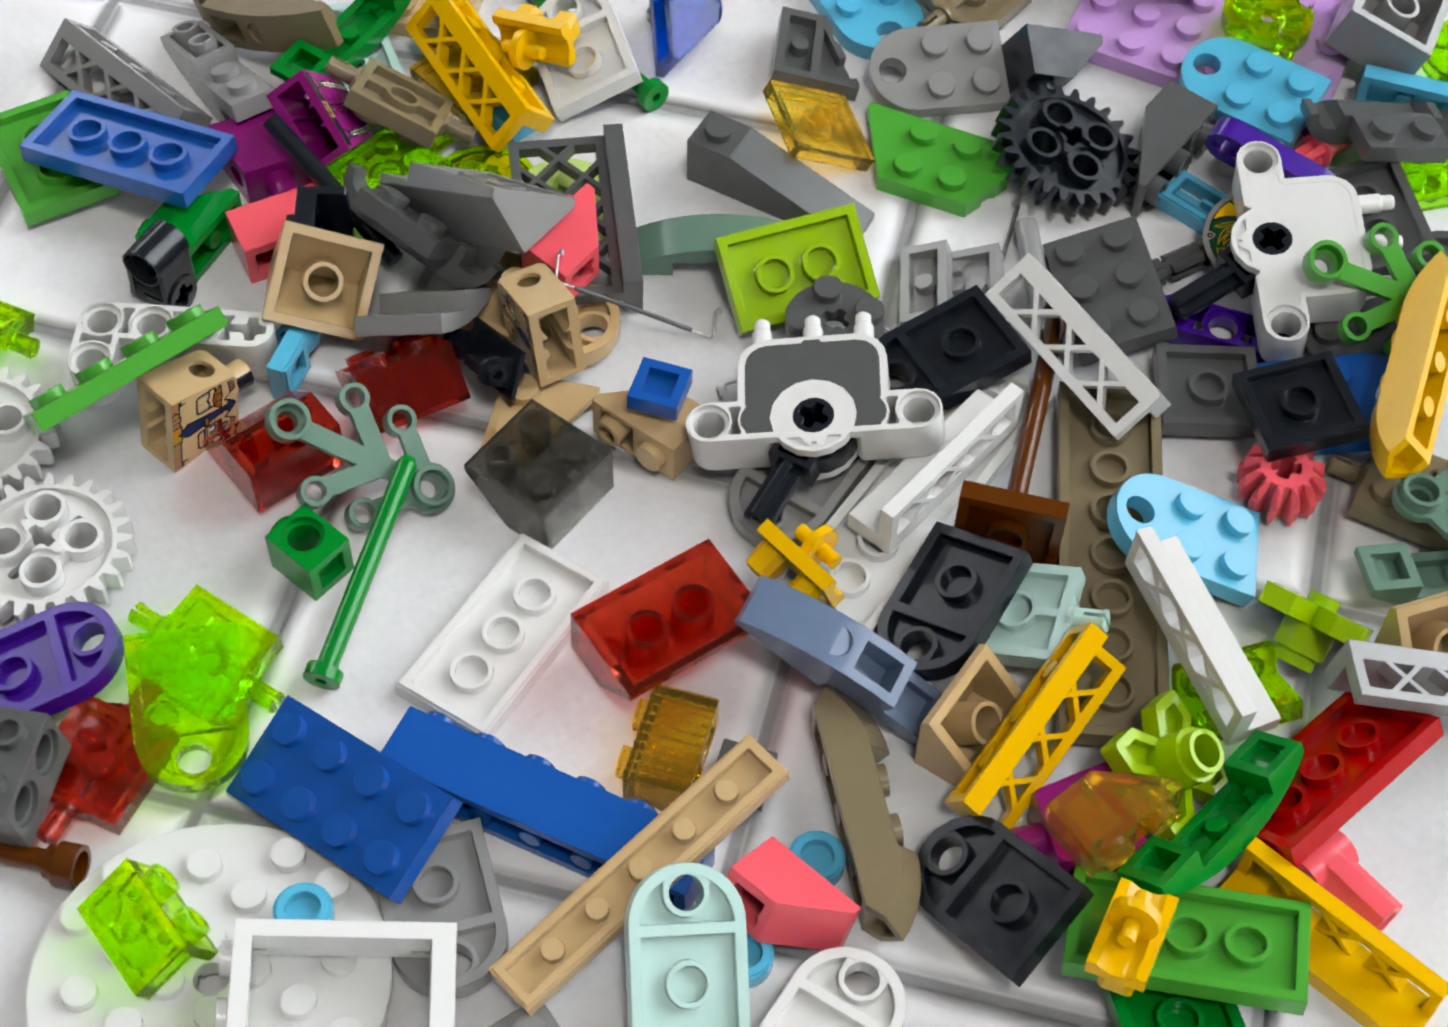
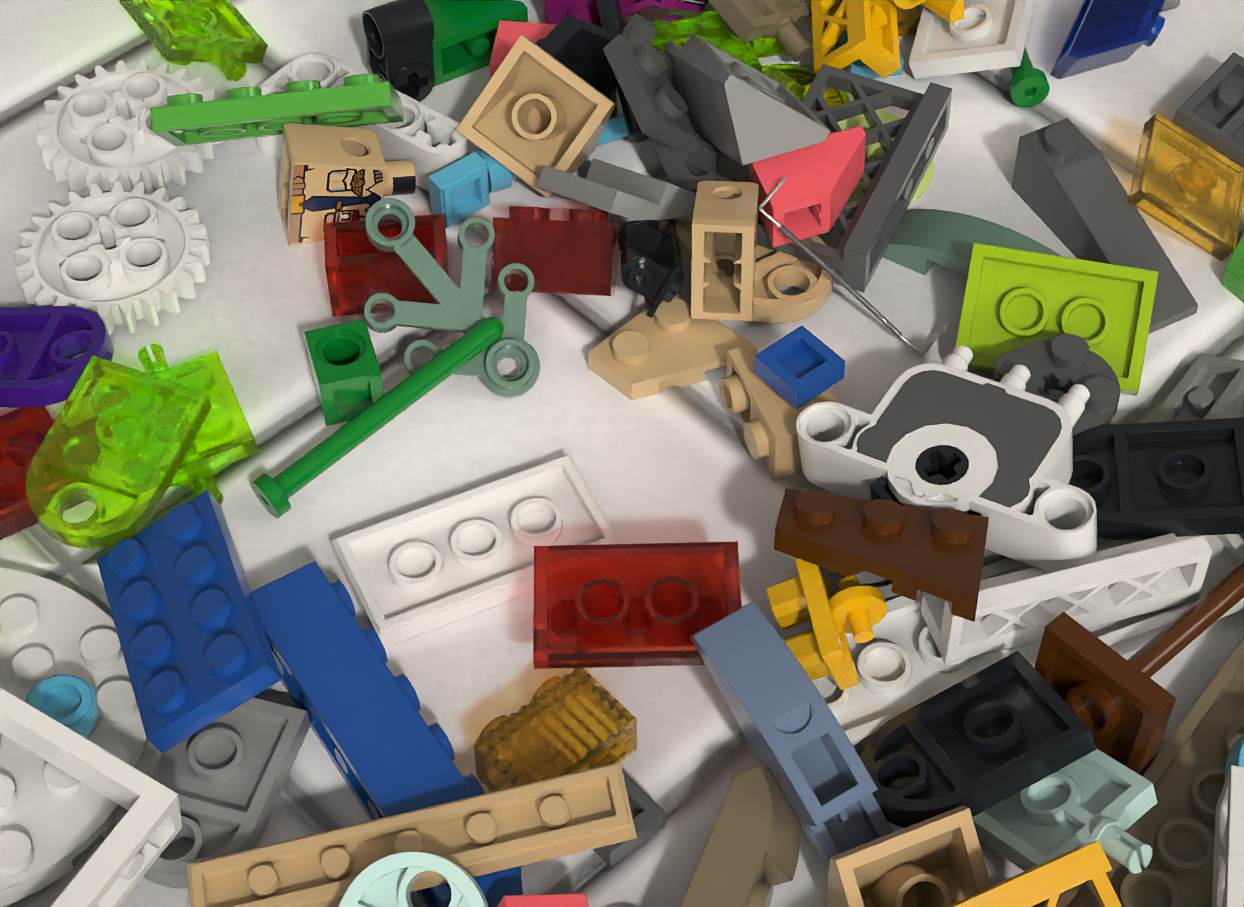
camera: 35 degrees right, 5 degrees down
clear smoke slope [464,399,614,549] -> none
none -> reddish brown wing [774,489,989,622]

